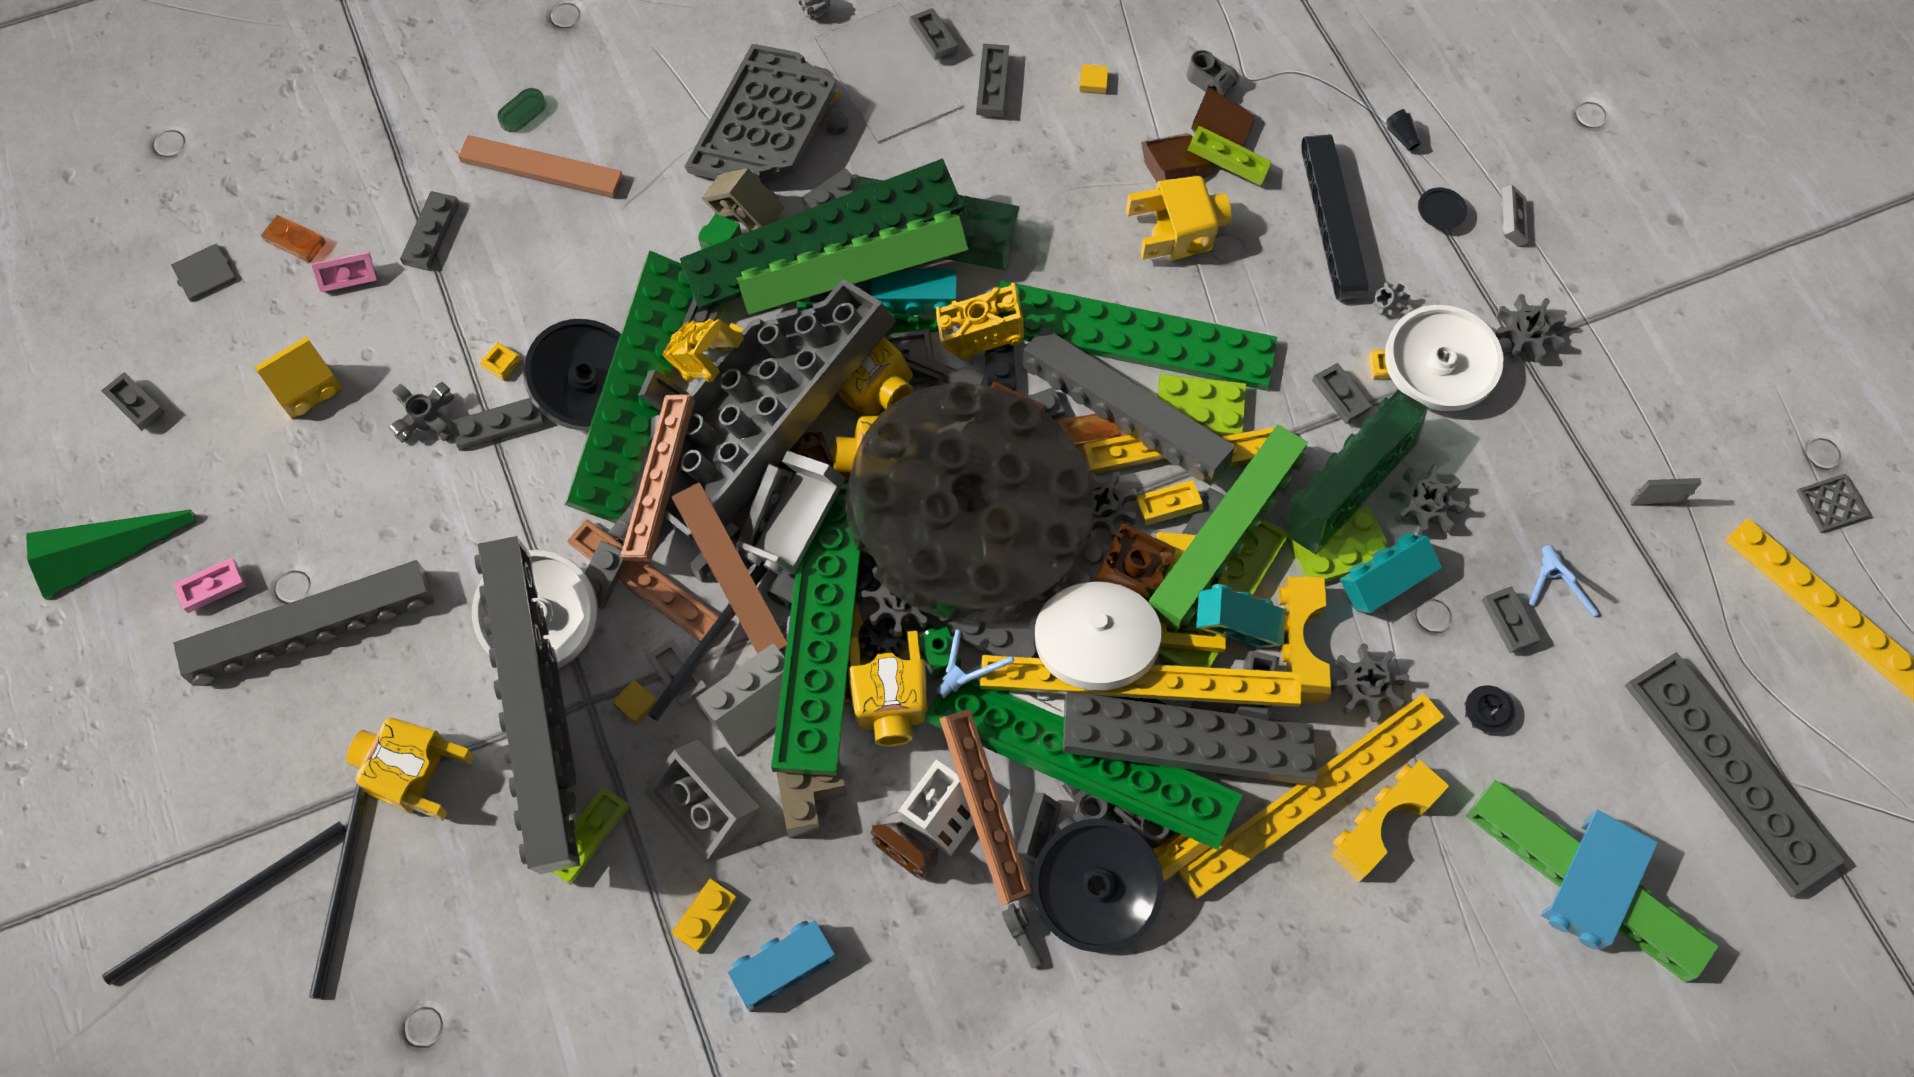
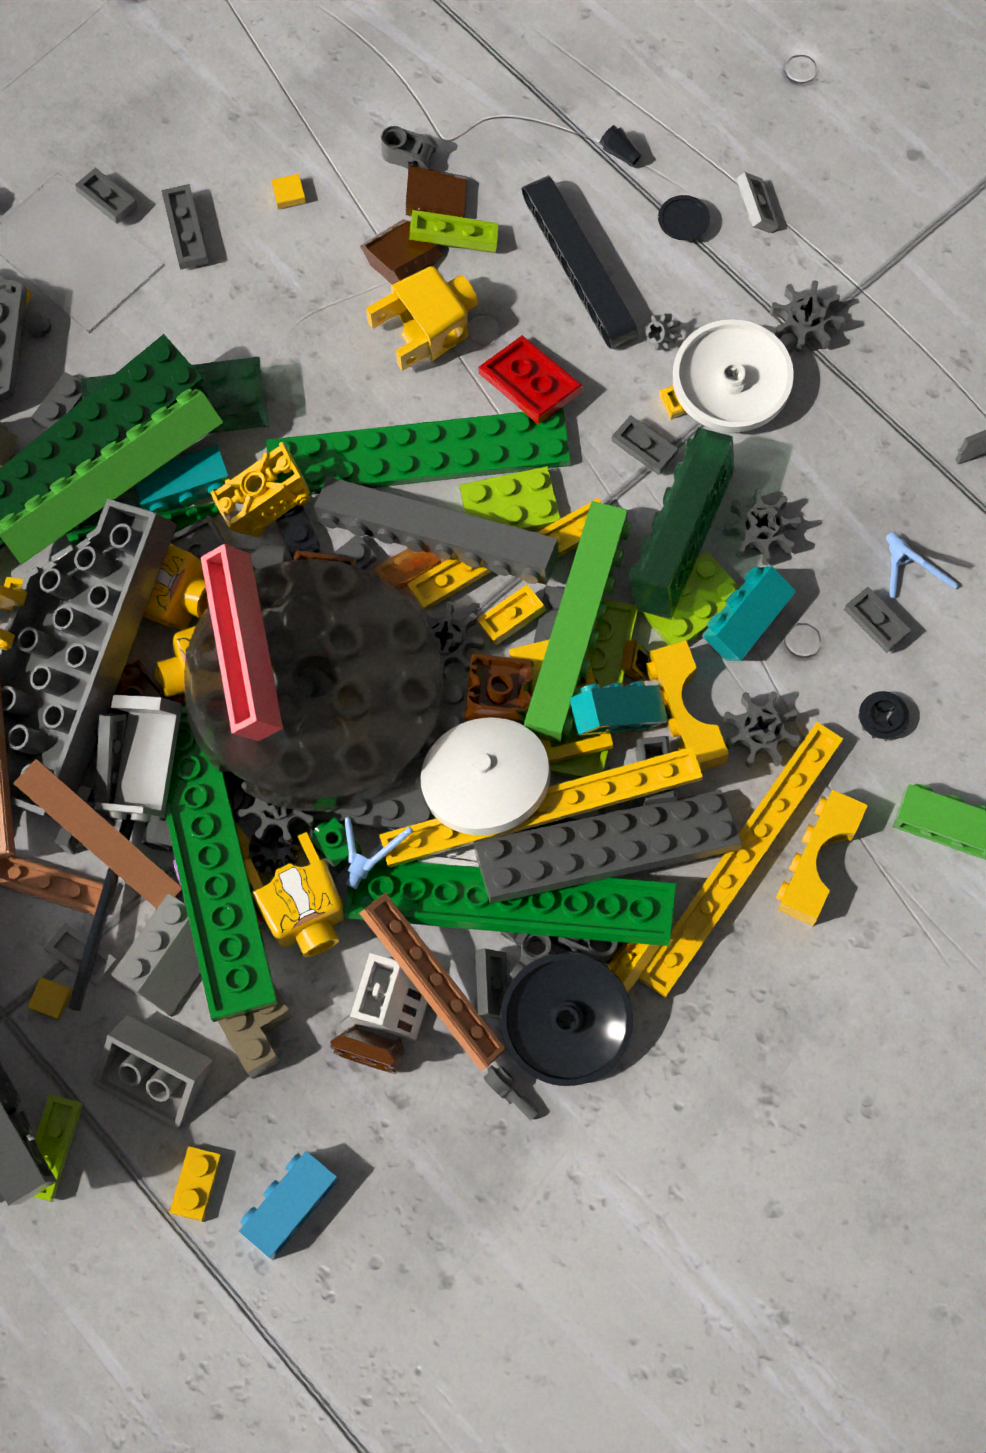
camera: 15 degrees left, 5 degrees up
none -> coral brick [201,544,283,741]
none -> red tile [478,335,583,425]
none -> dark brown tile [620,640,649,681]

